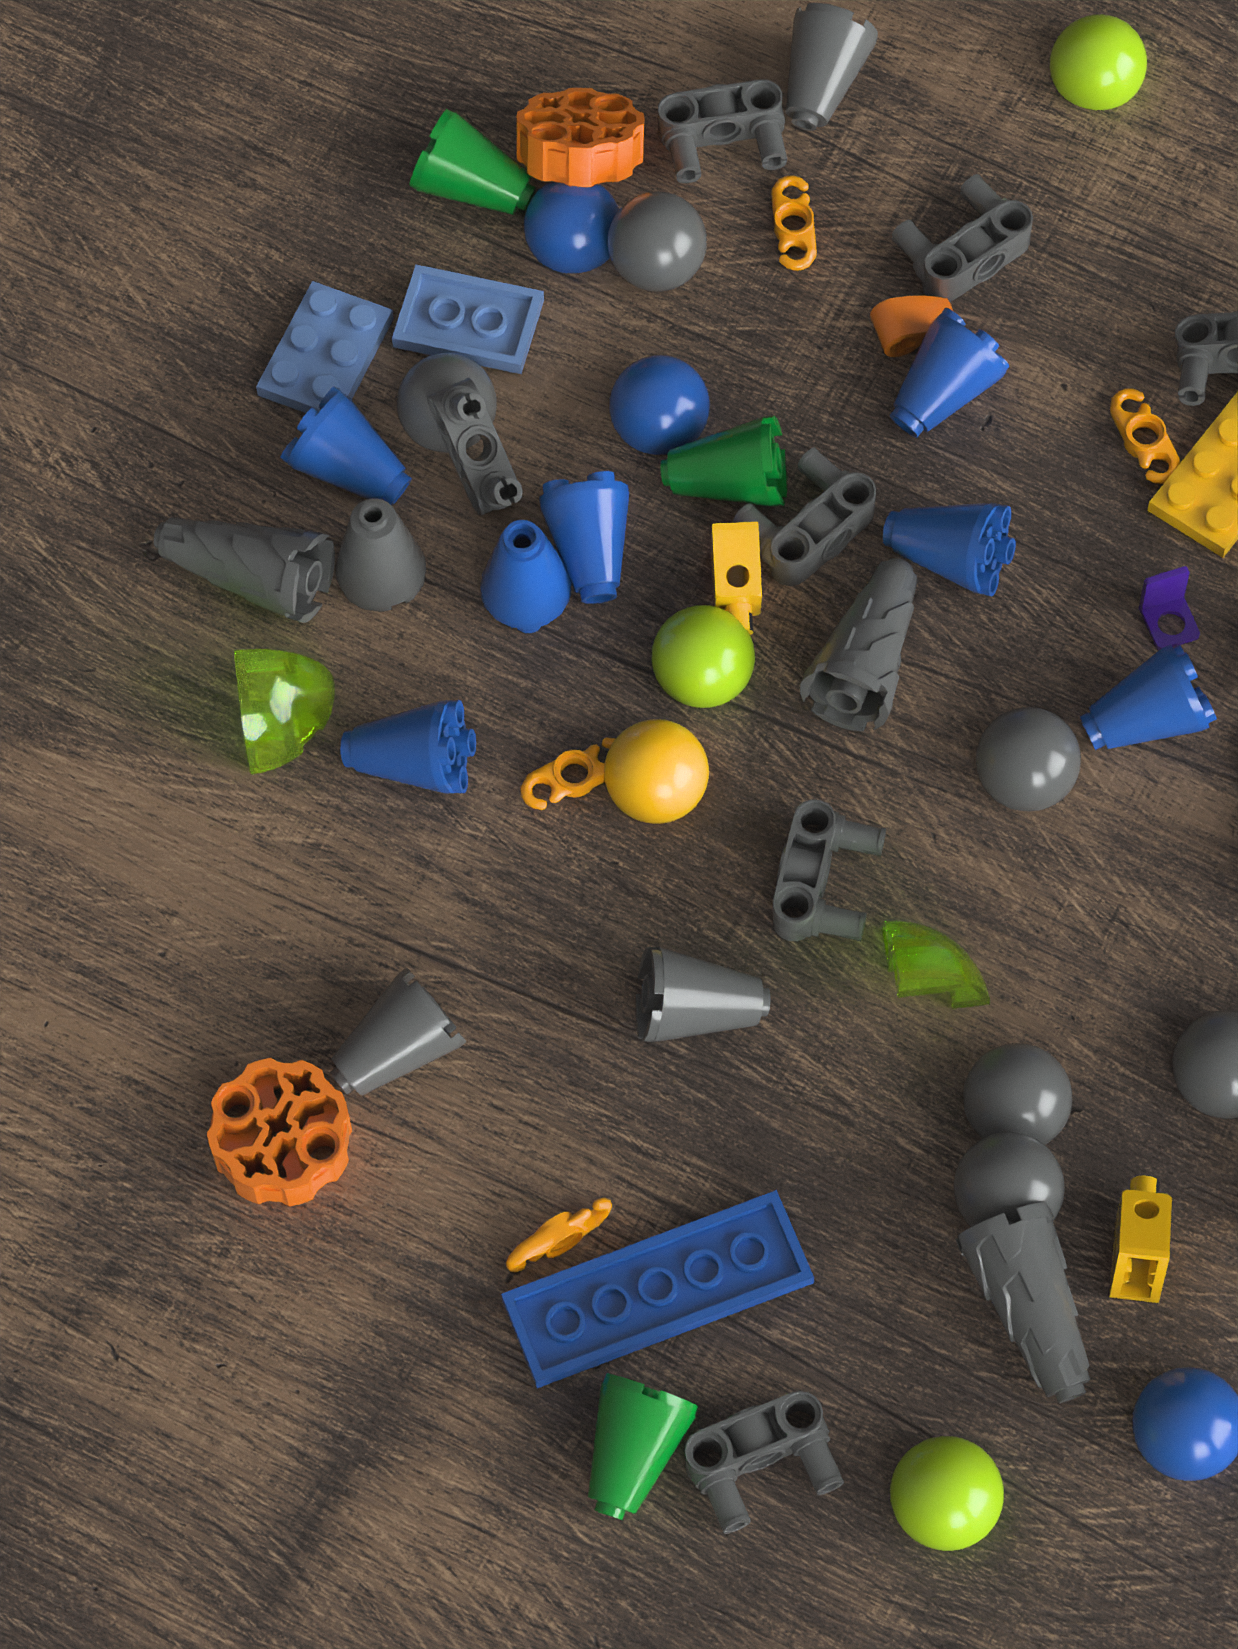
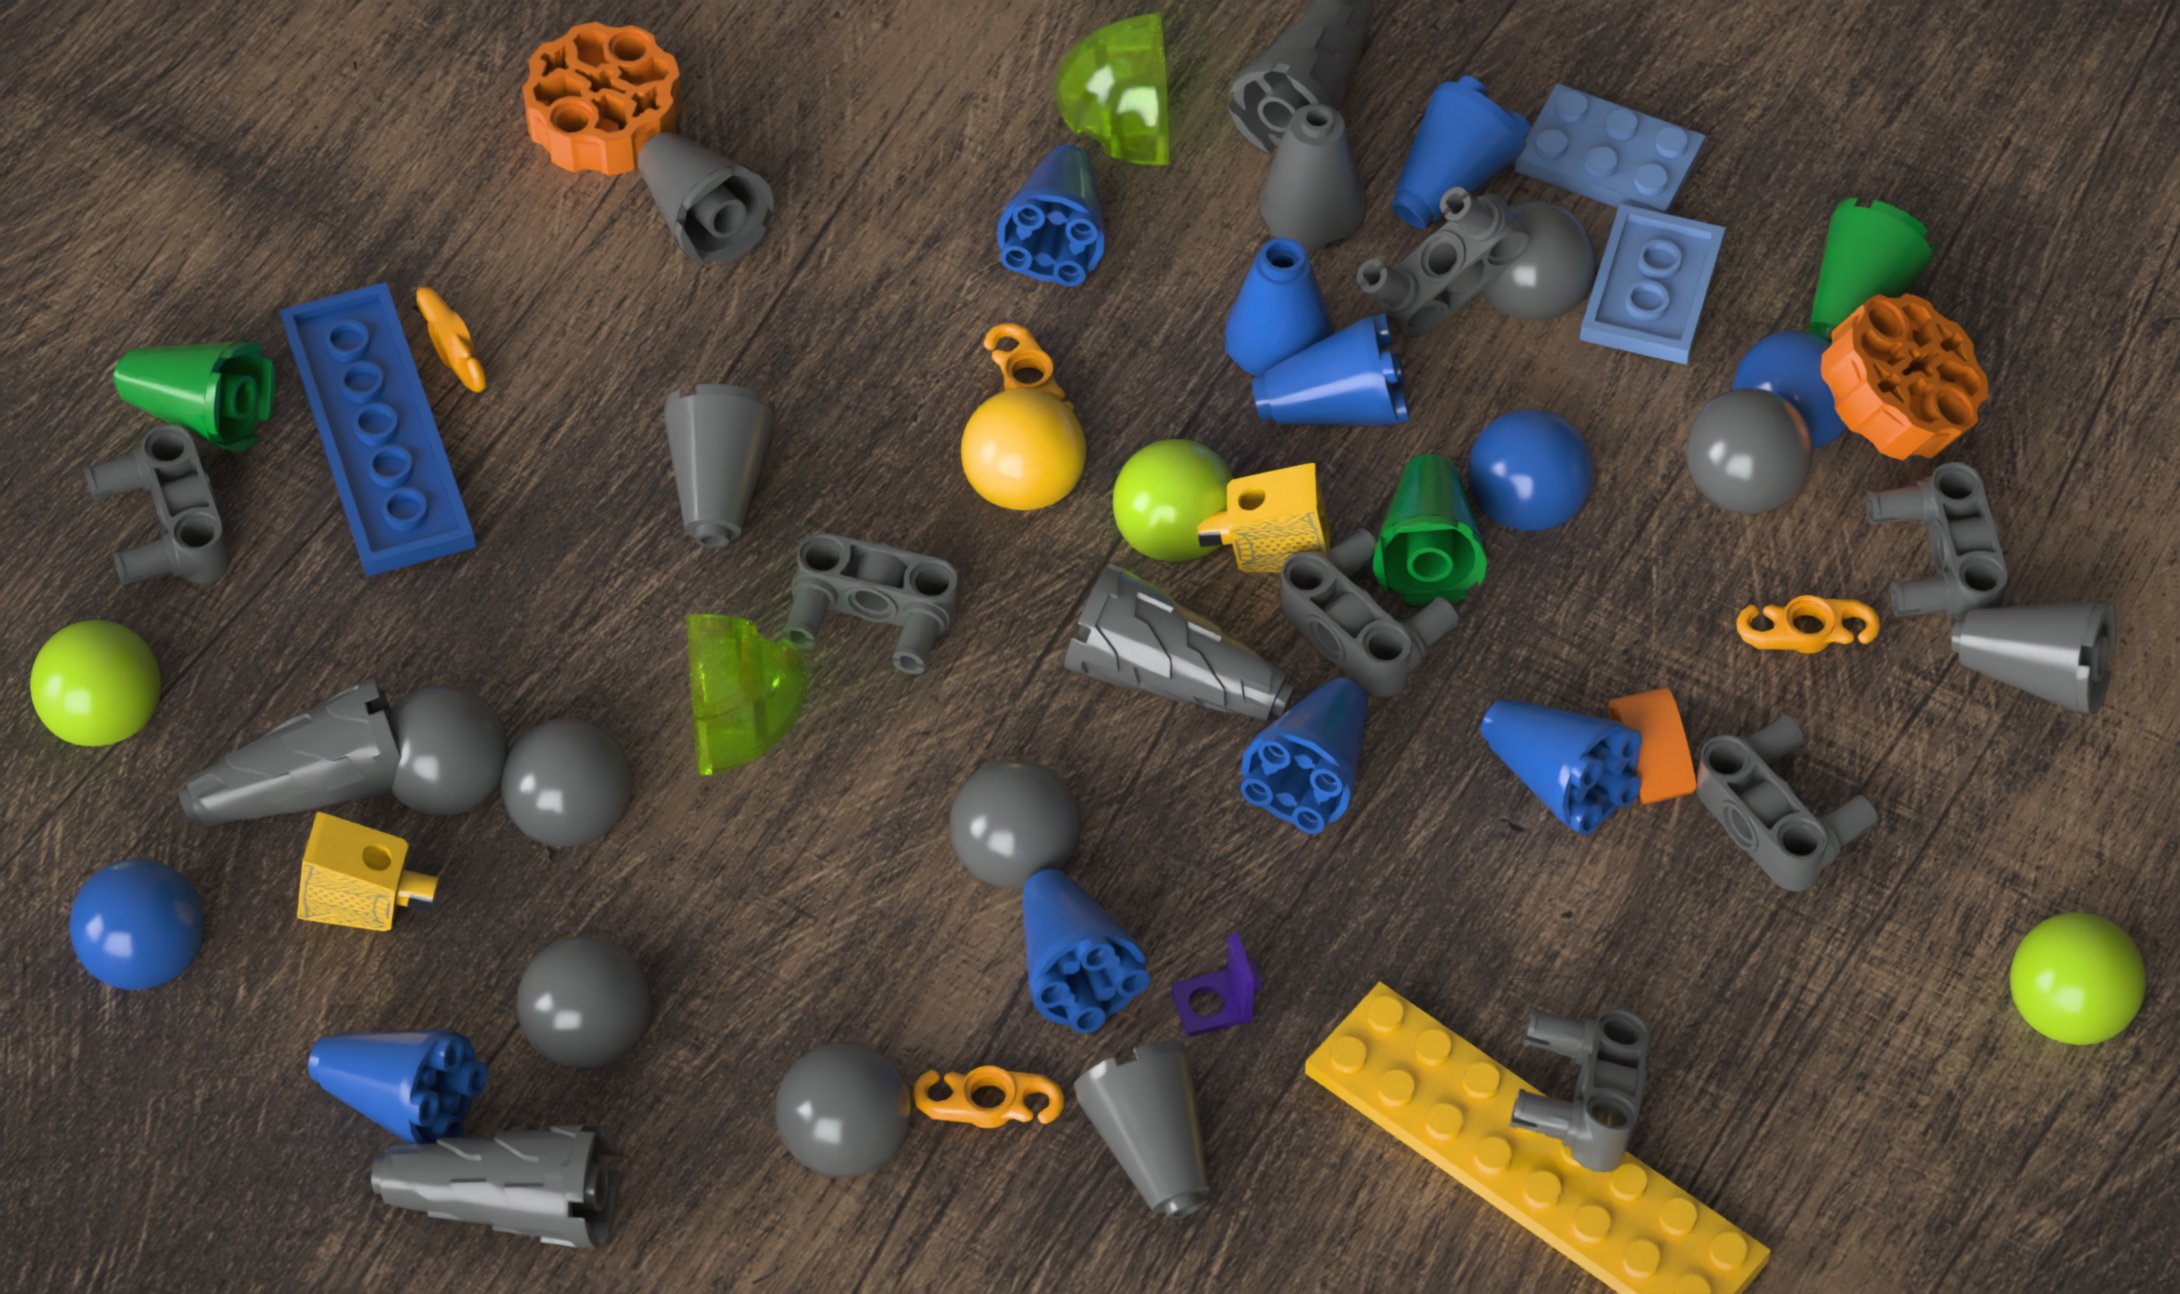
camera: 90 degrees right, 10 degrees down
light orange piece [1110,388,1180,484] -> none

